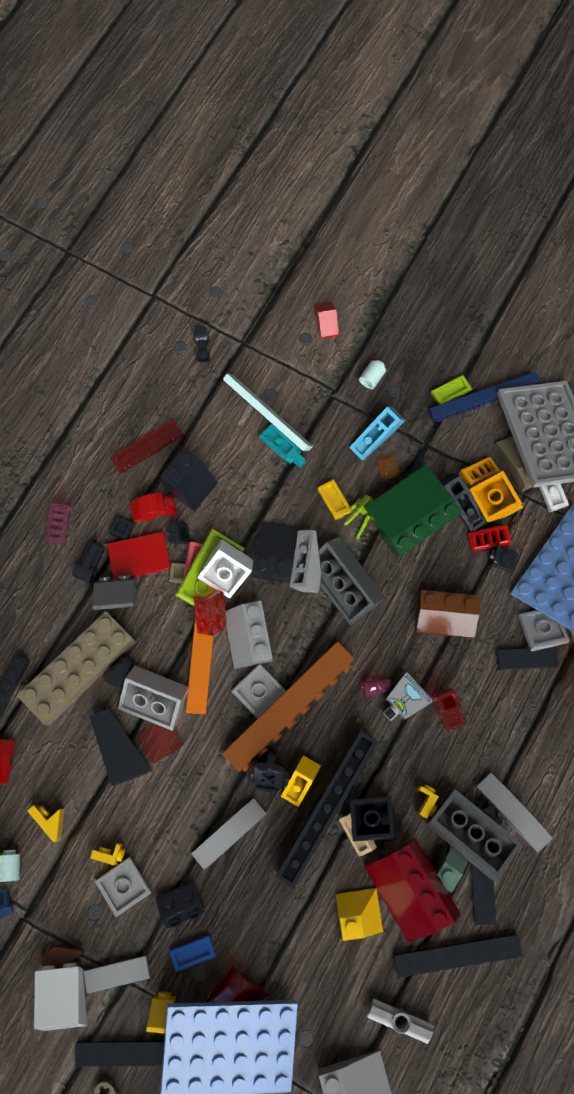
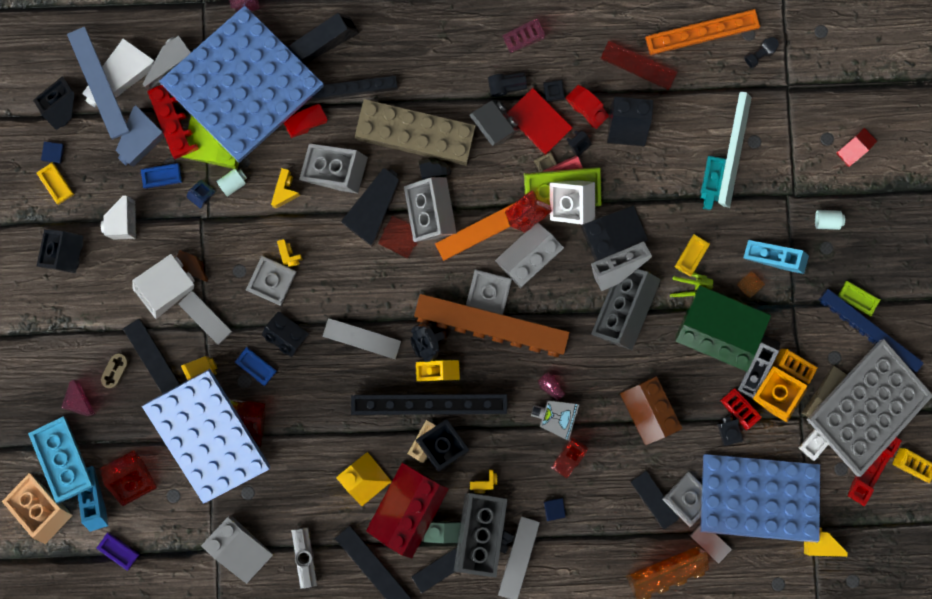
camera: 55 degrees right, 10 degrees up
none -> light grey slope [299,144,368,194]
none -> dark blue slope [543,498,566,521]
none -> orange tile [645,9,760,56]

